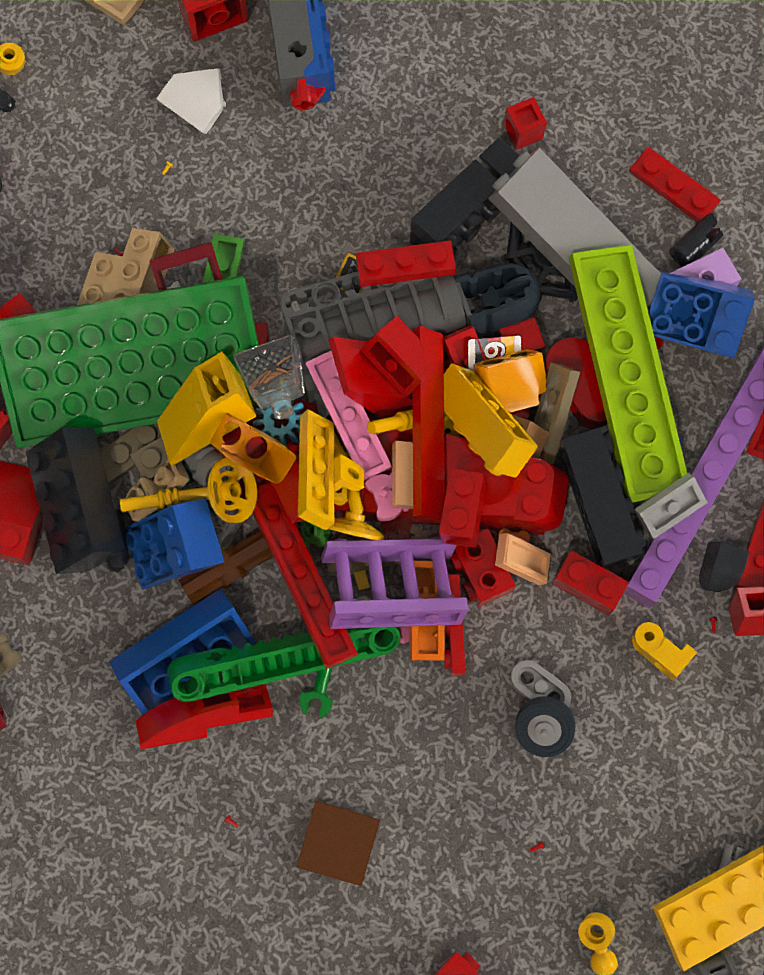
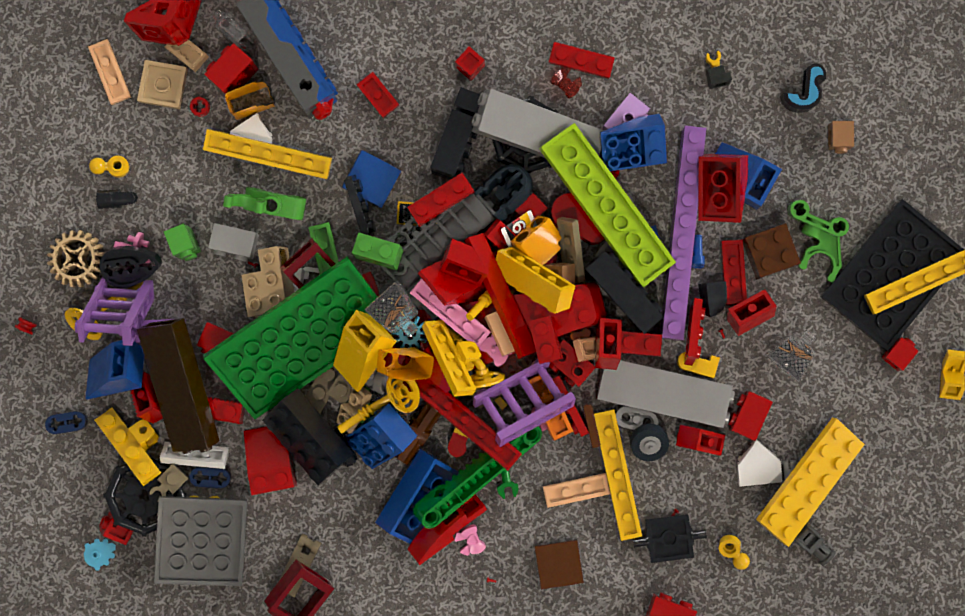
camera: 20 degrees left, 10 degrees up
light grey plate [634,473,708,539] -> none
black hinge [669,213,723,267] -> none
none -> bright green brick [164,223,201,261]
none -> red bush [190,97,210,117]
none -> yellow plate [203,129,332,179]
none -> light grey brick [208,223,259,262]
none -> bright green piece [223,187,306,220]
none -> light orange piece [225,82,275,120]
none -> blue slope [342,150,401,208]
none -> black plate [344,174,376,237]
none -> bright green brick [352,232,404,271]
none -> red plate [356,72,399,119]
none -> red leg [448,427,468,457]
none -> bright pink piece [454,524,486,556]
none -> light nougat tile [543,473,610,508]
none -> clear red piece [550,67,582,99]
none -> reddish brown tile [582,404,601,448]
none -> yellow plate [594,409,642,541]
none -> red brick [595,318,622,370]
none -> light grey brick [596,360,735,428]
none -> black plate [632,514,707,563]
none -> red slope [676,425,726,456]
none -> red plate [684,298,705,366]
none -> blue piece [691,235,705,268]
none -> red brick [728,391,773,441]
none -> white slope [737,439,782,487]

